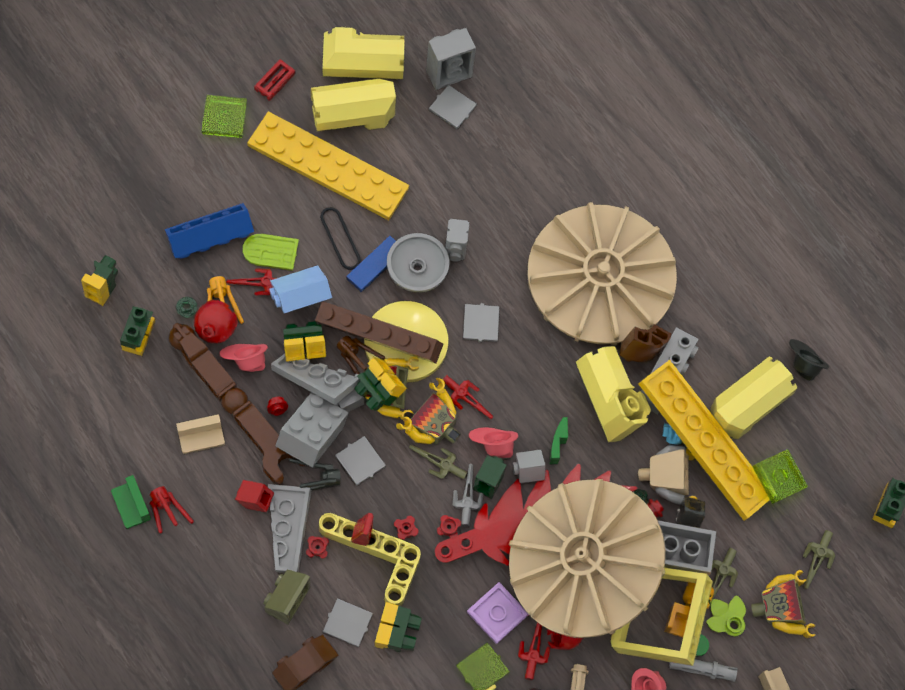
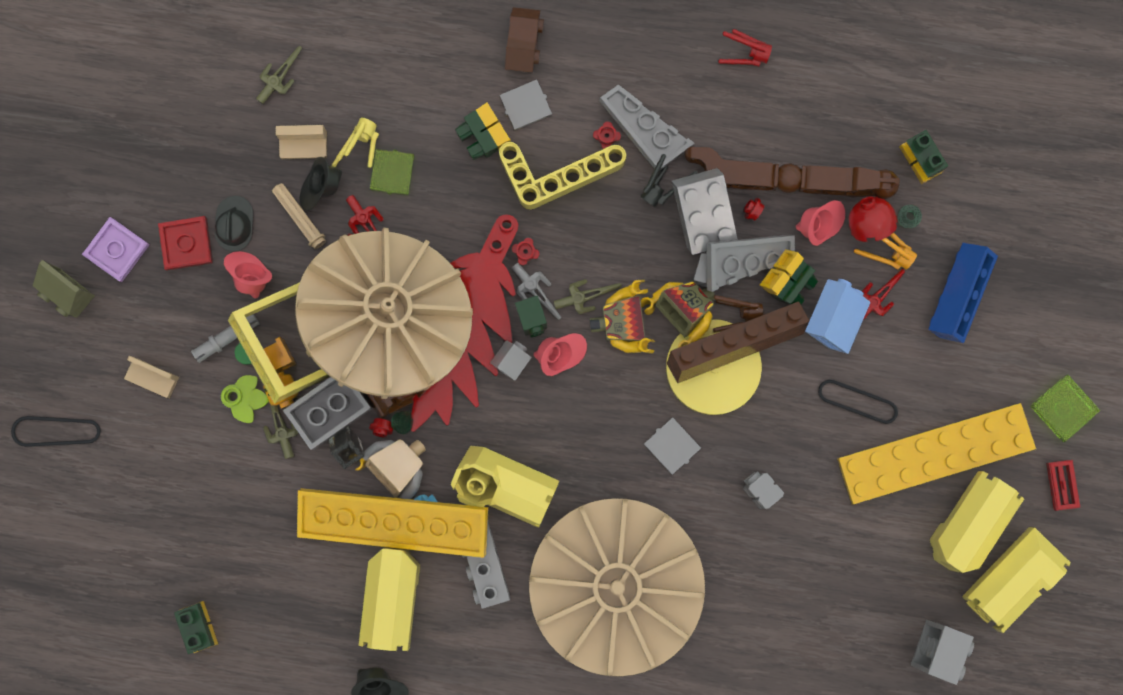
camera: 145 degrees right, 15 degrees up
hips [81,255,118,306] -> none
green panel [111,475,151,529] -> none
tan panel [176,414,225,454] -> none
red brick [235,480,274,513] -> none
lime window [243,234,299,271] -> none
olive slope [263,569,311,625] -> none
light grey piece [335,436,386,486] -> none
blue tile [346,236,396,292] -> none
red slope [351,513,374,546] -> none
hips [354,357,407,411] -> none
light grey dish [387,233,449,292] -> none
red plate [394,516,418,540] -> none
light grey piece [429,85,477,129] -> none
red piece [443,375,493,419] -> none
lavender tile [467,582,529,645] -> none
green slope [549,417,568,464] -> none
reddish brown brick [620,324,671,362] -> none
torso [751,570,816,638] -> none
clear neon green tile [752,449,808,504] -> none
olive piece [803,530,835,589] -> none

